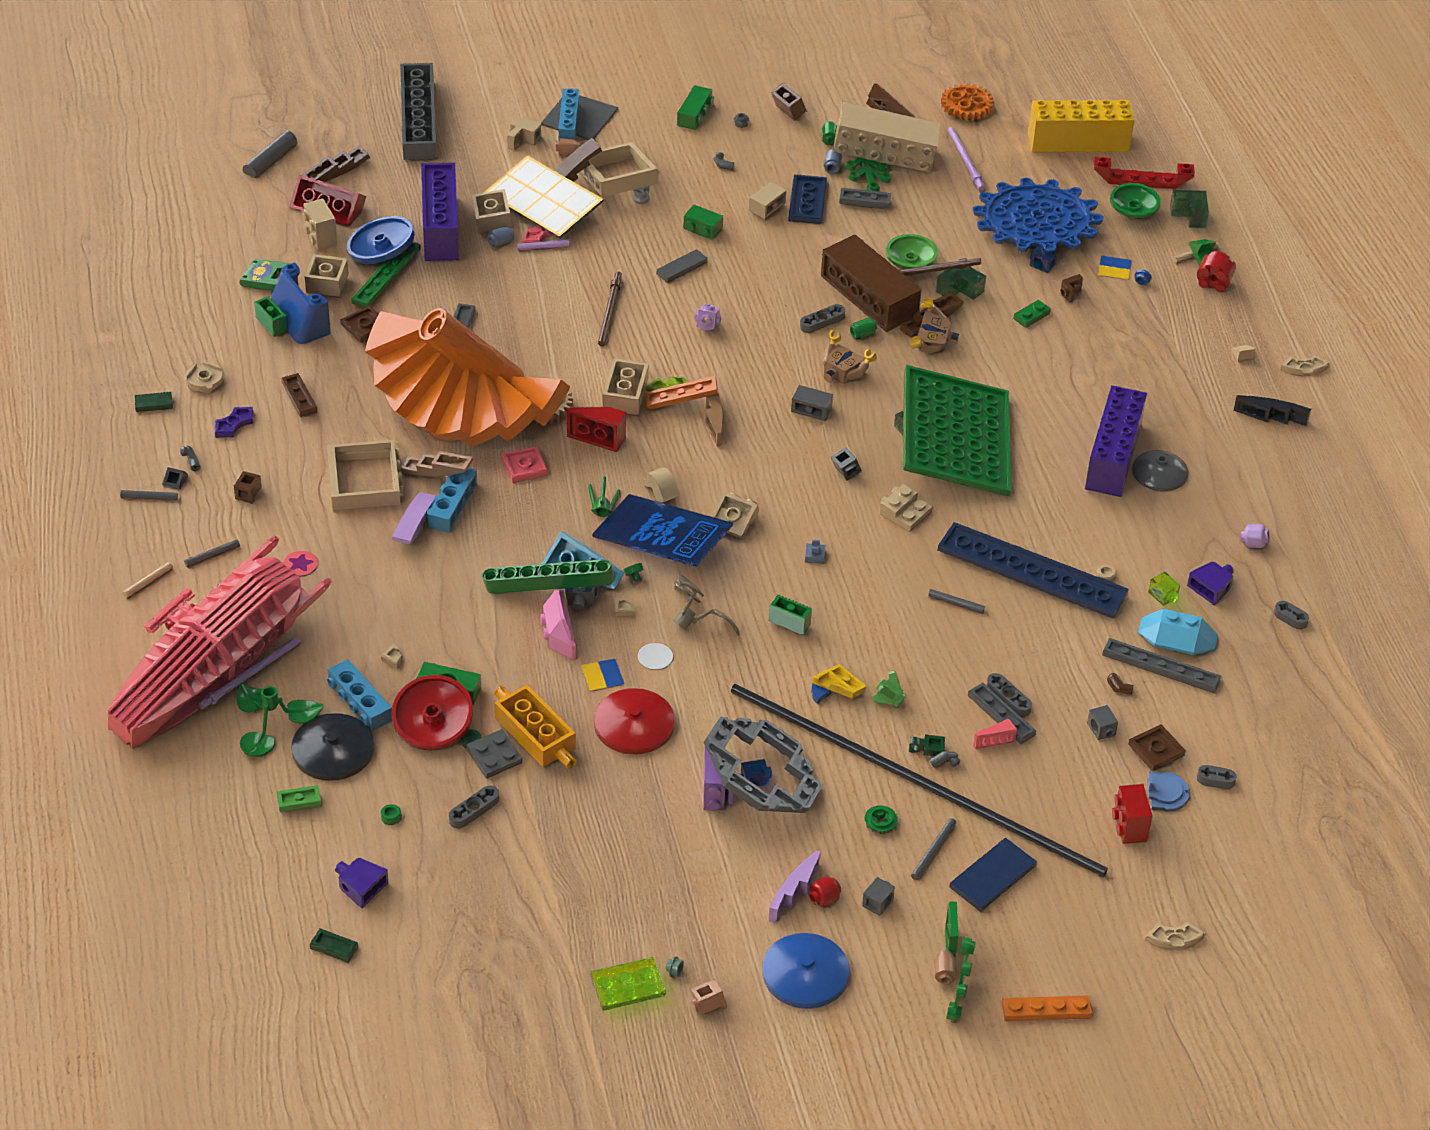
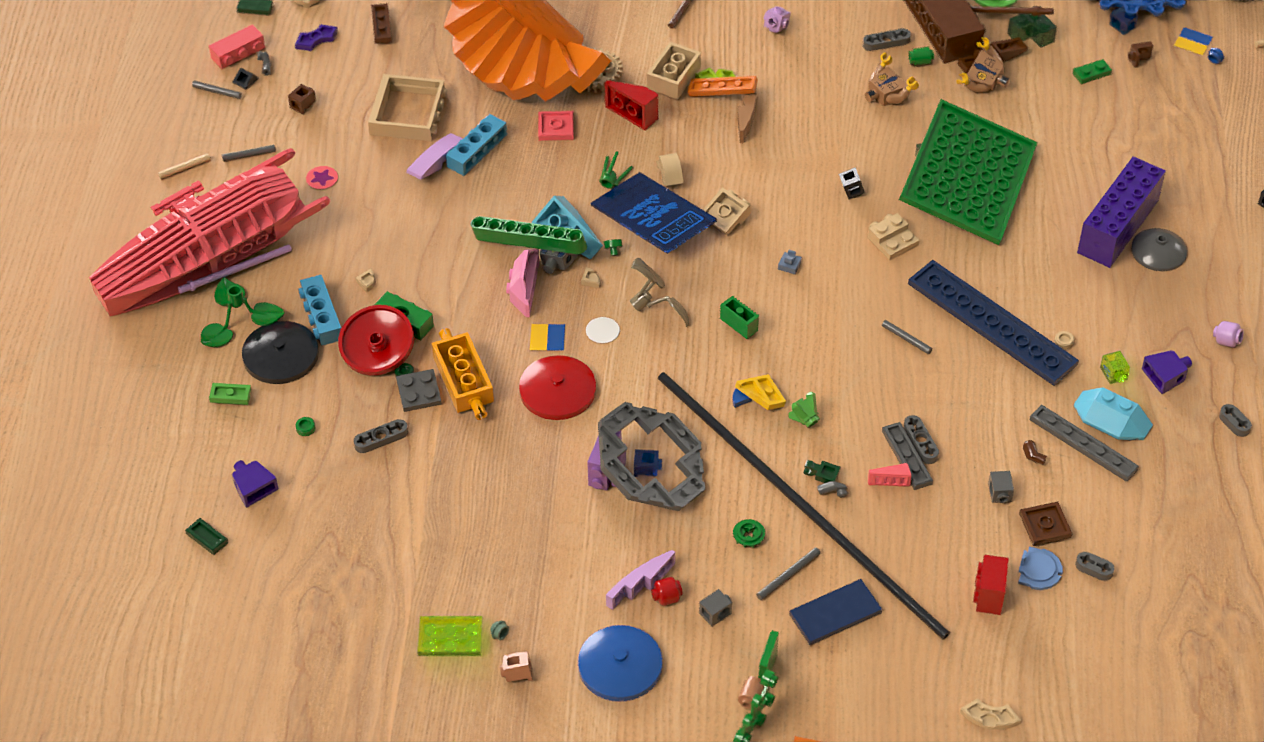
camera: 20 degrees right, 5 degrees up
medium nougat slope [401,451,473,477] -> none
dark grey brick [791,385,833,421] -> none
none -> coral brick [209,24,265,69]

